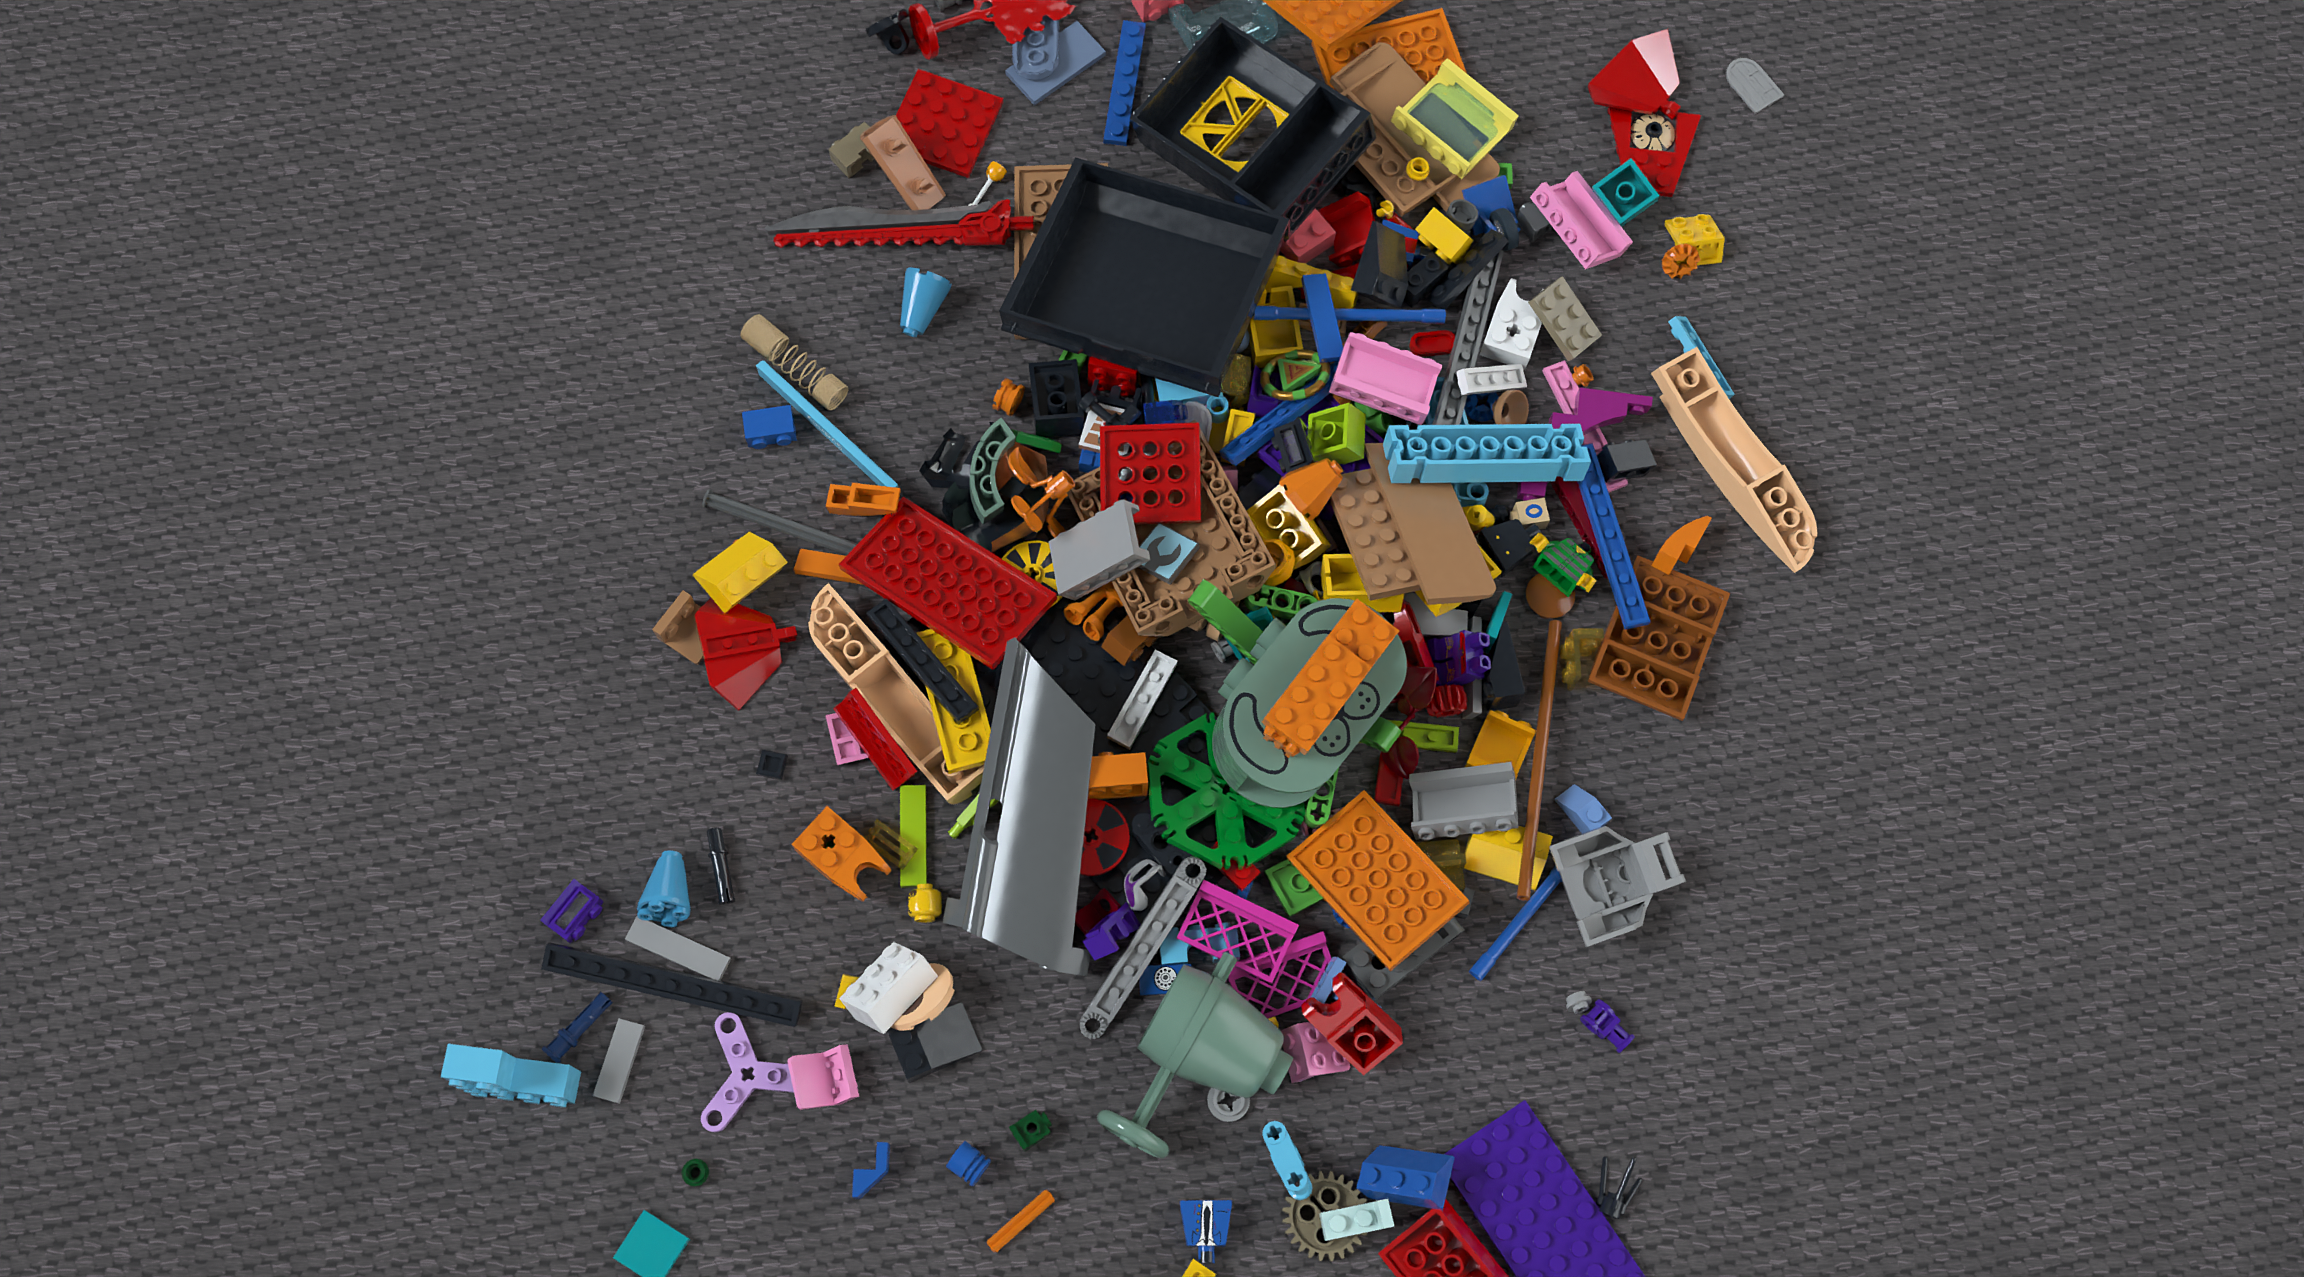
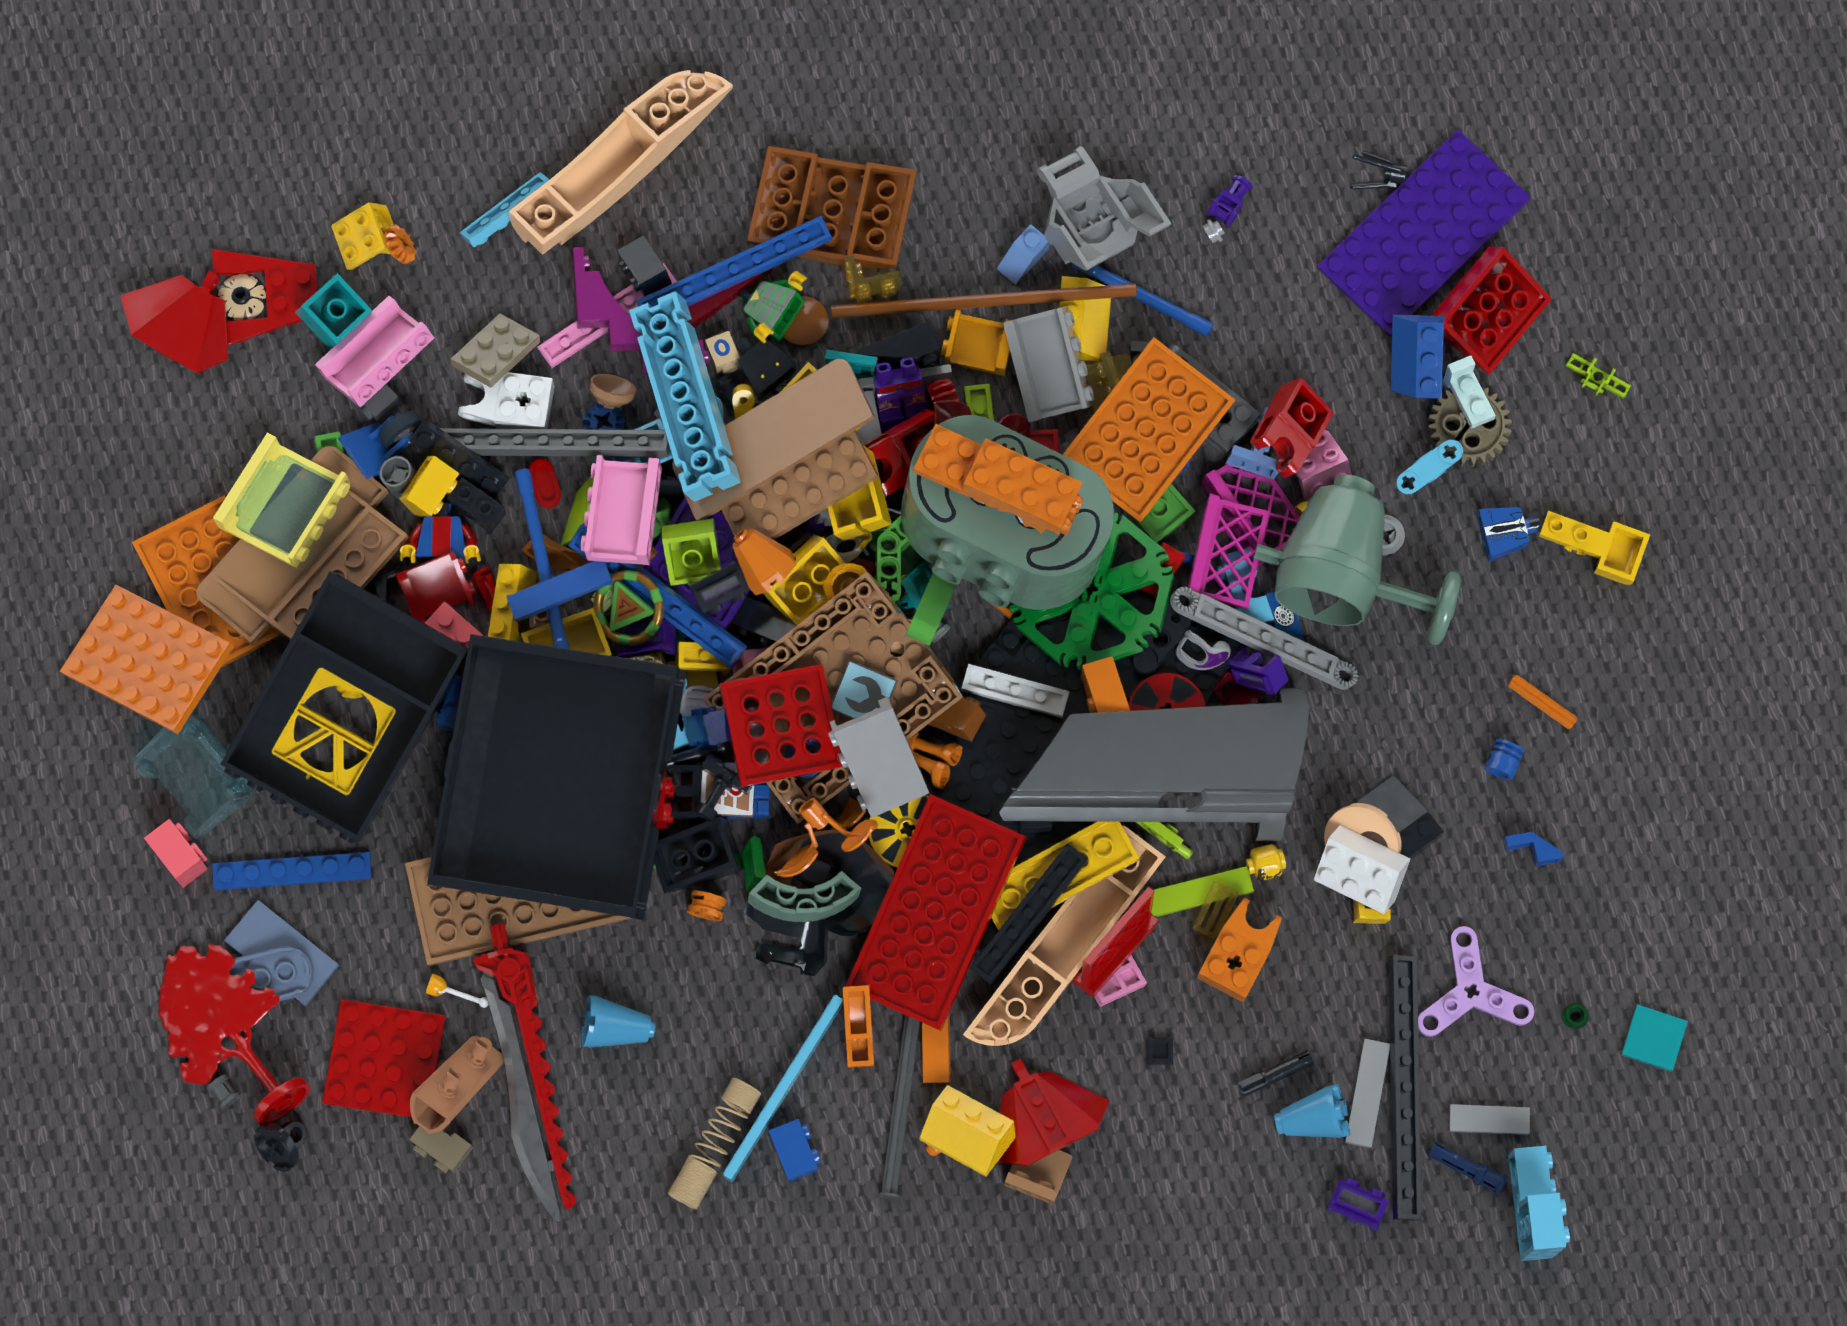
camera: 100 degrees left, 5 degrees up
bright pink bracket [788,1044,859,1110] -> none
dark green brick [1009,1110,1052,1152] -> none
black slope [1351,221,1408,308] -> none
yellow plate [1406,157,1430,181] -> none
white plate [1456,364,1527,395] -> none
orange plate [1572,364,1594,387] -> none
orange slope [1651,516,1712,575] -> none
light grey window [1726,58,1784,114] -> none

